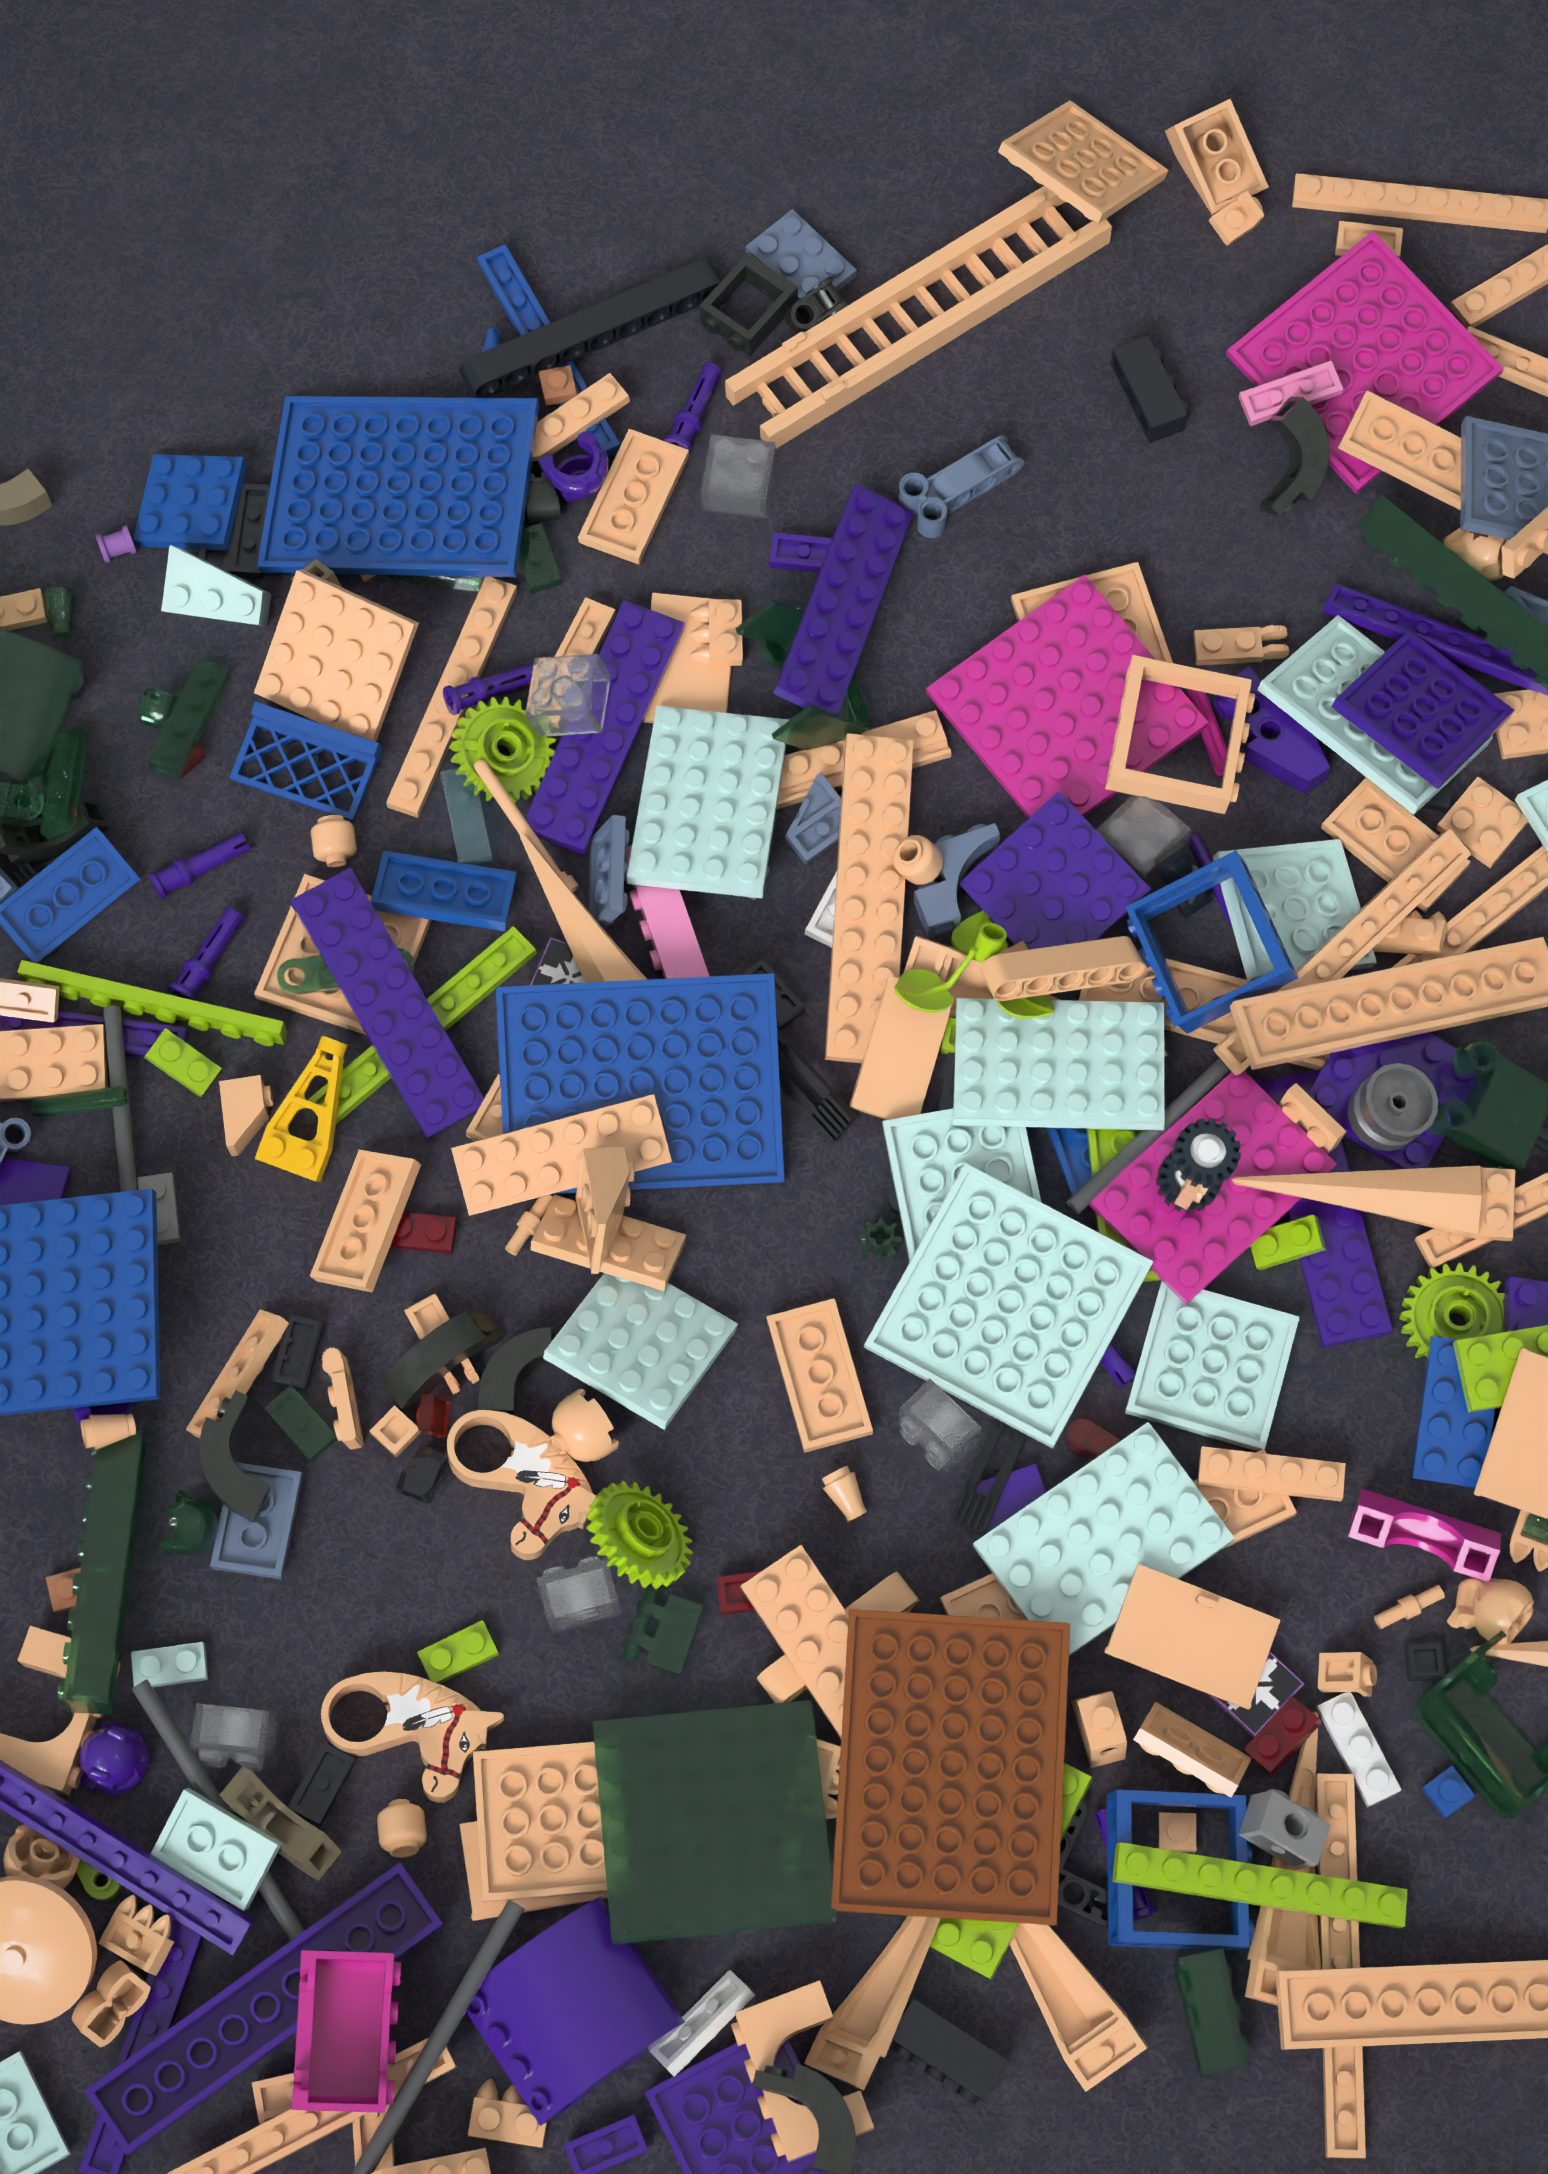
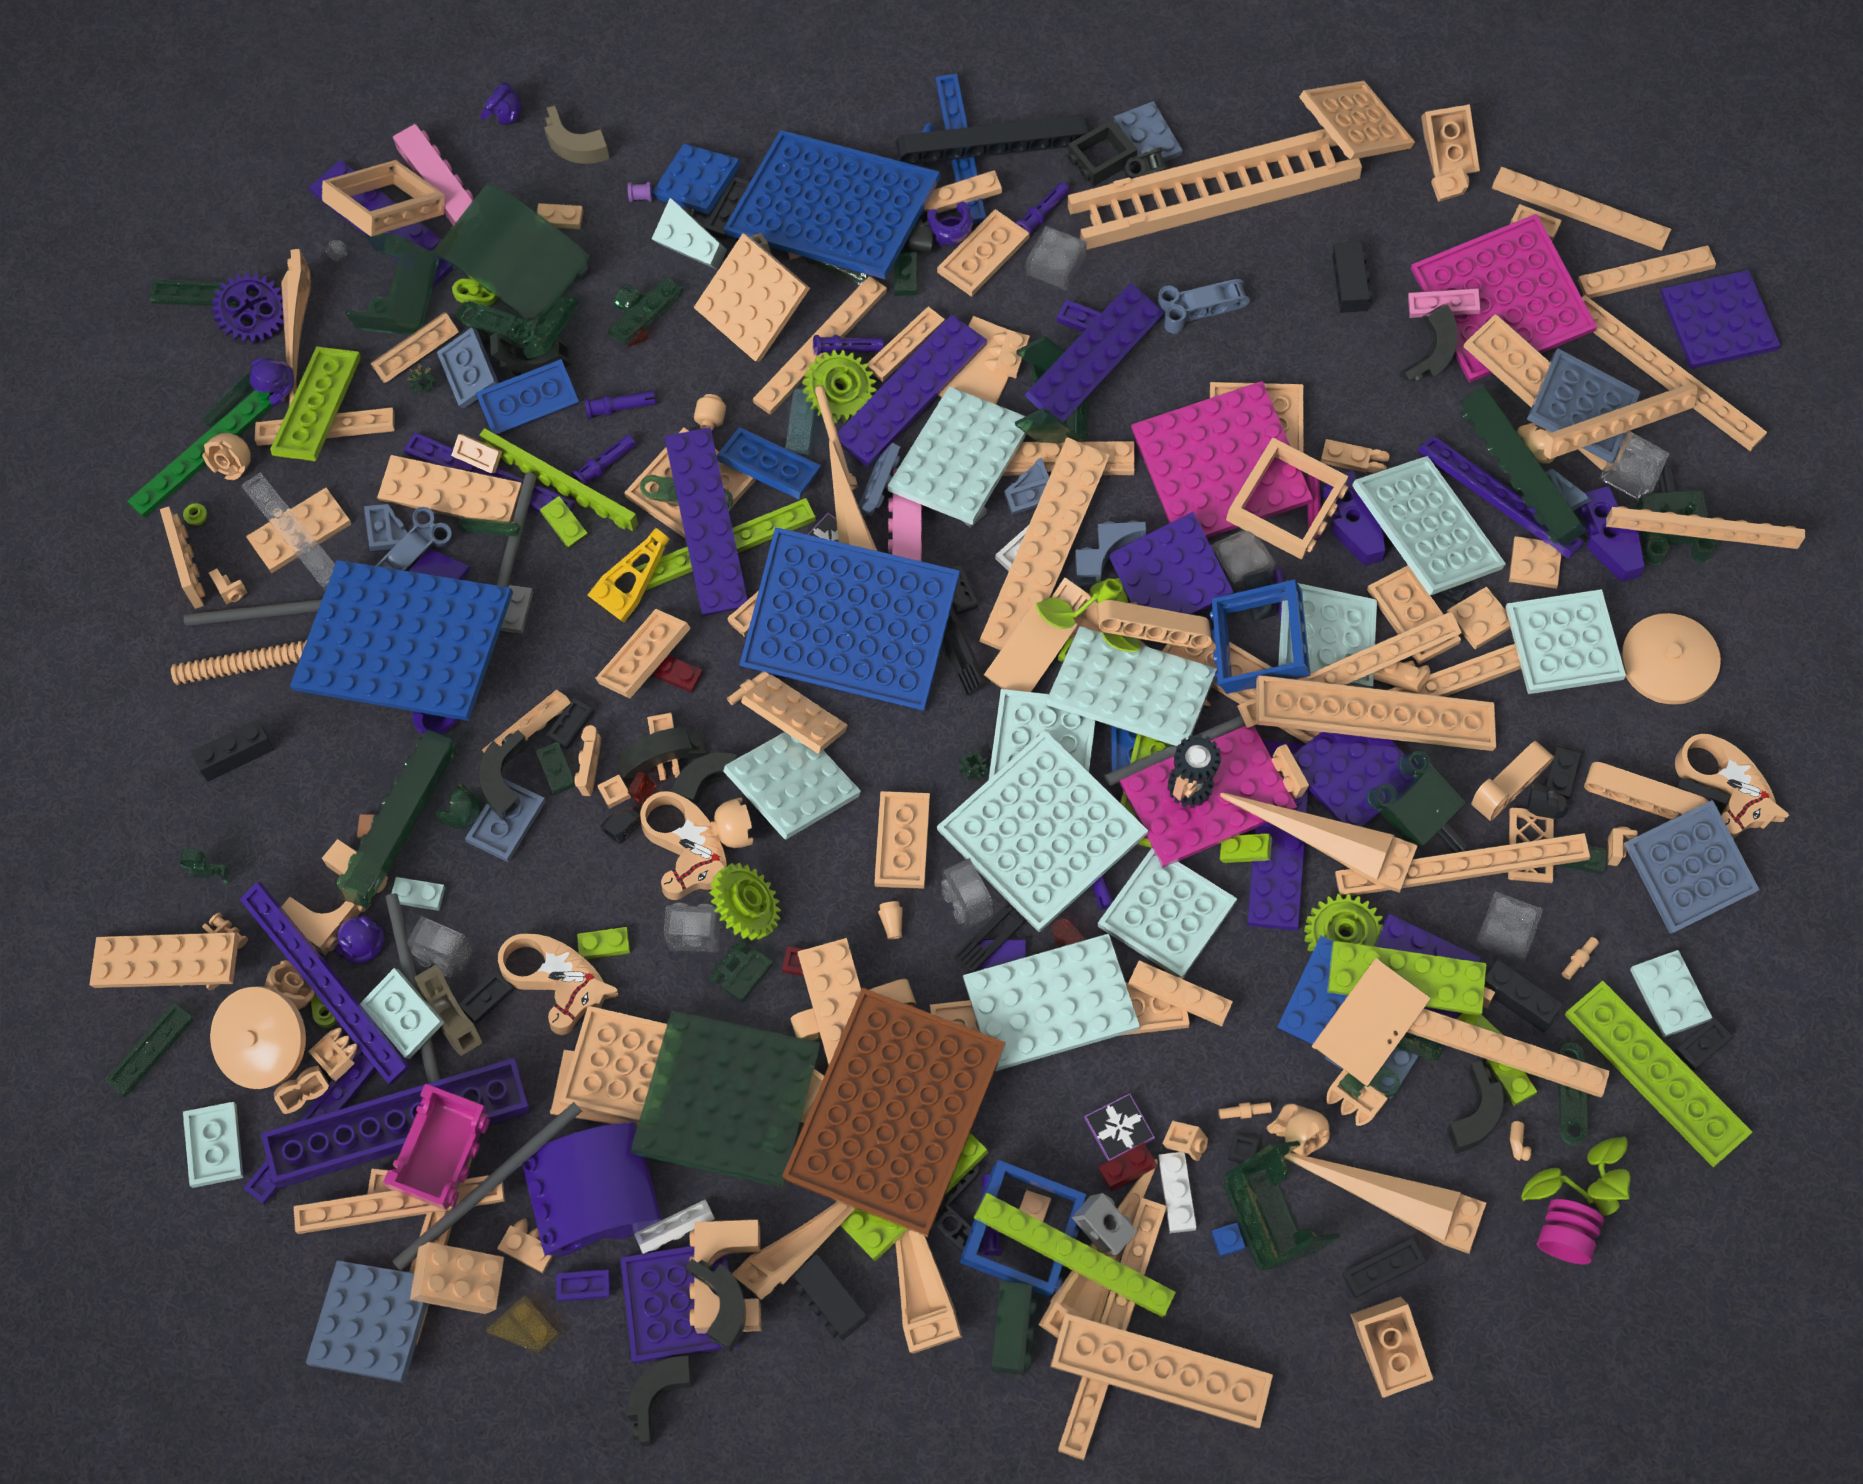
camera: 20 degrees right, 5 degrees down
clear green cone [42,586,75,638] -> none
light nougat cone [81,1414,136,1450] -> none
light nougat slope [219,1075,273,1156] -> none
blue fence [229,702,385,822] -> none
light nougat head [377,1799,427,1858] -> none
light nougat plate [451,1094,672,1216] -> none
clear brick [525,654,611,737] -> none
nougat plate [539,365,577,406] -> none
light nougat slope [576,1147,634,1274] -> none
light nougat head [893,835,943,885] -> none
light nougat torso [1071,1691,1127,1768] -> none
light nougat container [1105,1564,1280,1710] -> none
light nougat plate [1134,1702,1252,1797] -> none
dark purple plate [1331,630,1514,789] -> none
flat silver wheel [1347,1063,1438,1151] -> none
dark pink arch [1348,1488,1501,1582] -> none

